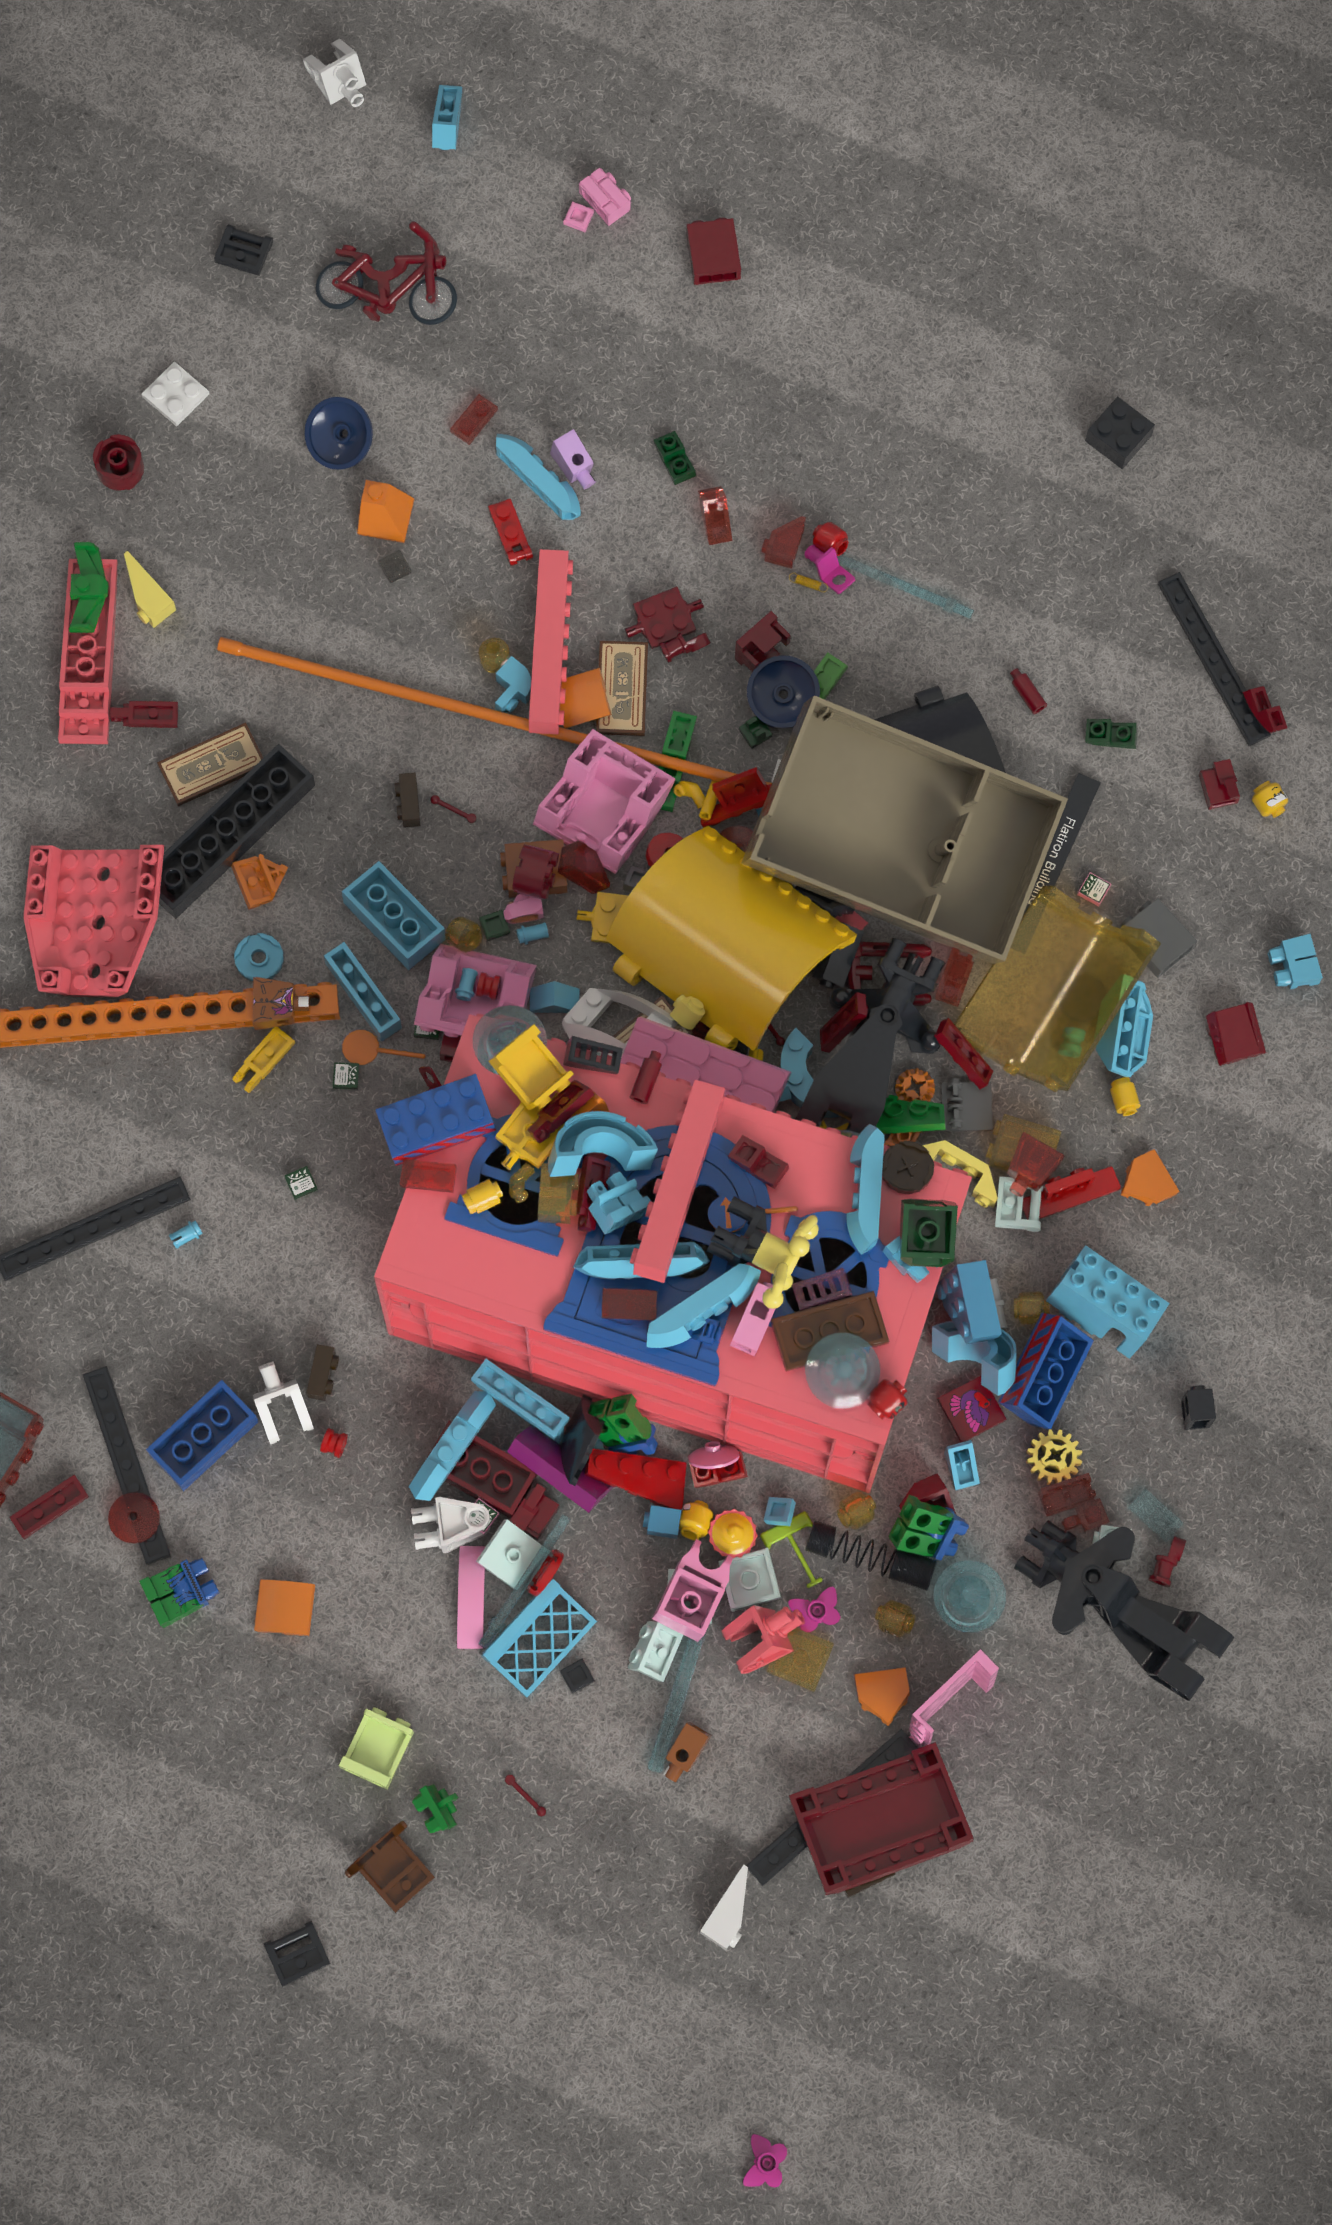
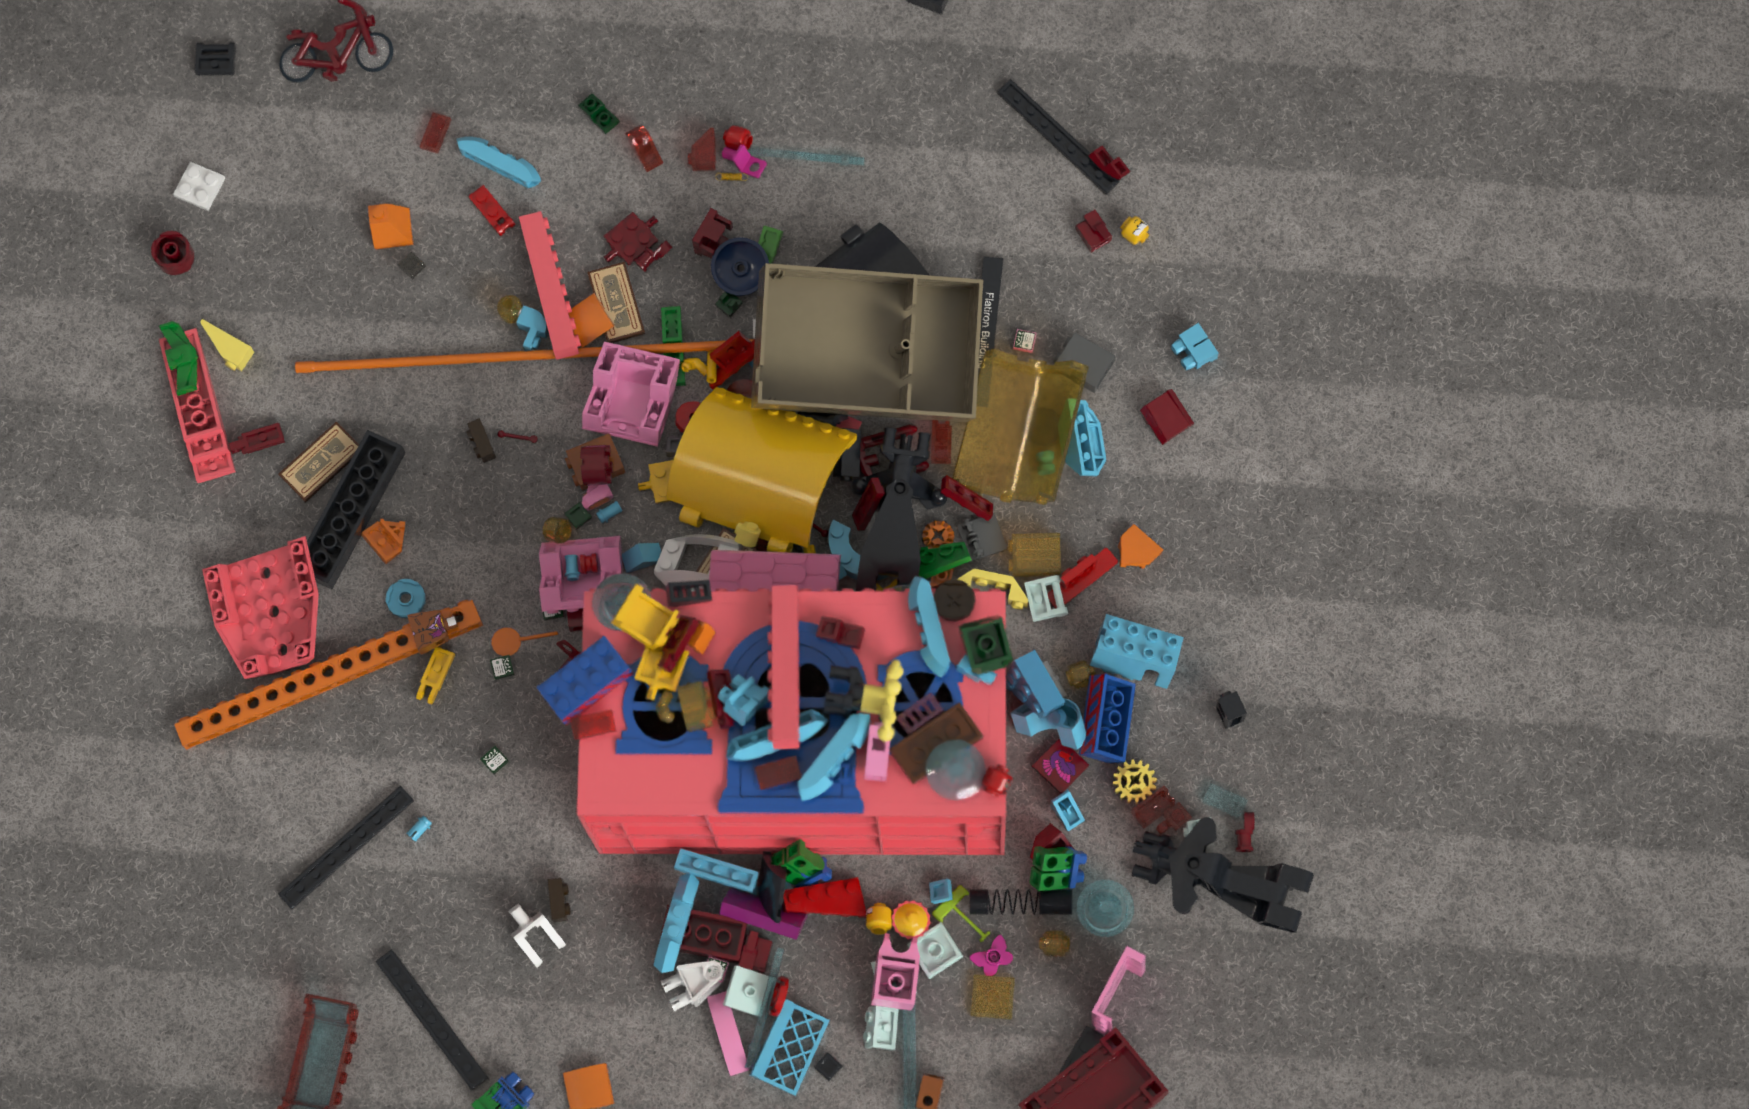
camera: 10 degrees left, 0 degrees up
dark red plate [9,1474,89,1540] -> none
clear red dish [108,1492,160,1544] -> none
blue brick [146,1380,259,1492] -> none
dark blue dish [305,397,373,470] -> none
red wheel [320,1428,348,1458] -> none
medium azure brick [324,942,402,1042] -> none
medium azure brick [342,861,446,970] -> none
yellow brick [461,1179,503,1215] -> none
medium azure brick [548,1111,658,1177] -> none
lavender torso [550,429,596,490] -> none
clear red slope [557,840,610,894] -> none
dark red cylinder [630,1051,662,1104] -> none
dark azure brick [643,1505,681,1539] -> none
bright pink dish [688,1441,739,1469] -> none
red slope [689,1451,748,1488] -> none
blue piece [708,1196,798,1233] -> none
coral piece [722,1605,805,1674] -> none
clear yellow head [837,1492,876,1530] -> none
orange slope [854,1667,910,1726] -> none
clear red torso [1007,1132,1065,1197] -> none
dark red cylinder [1010,668,1047,715] -> none
dark green slope [1085,719,1138,749] -> none
yellow brick [1110,1077,1141,1116] -> none

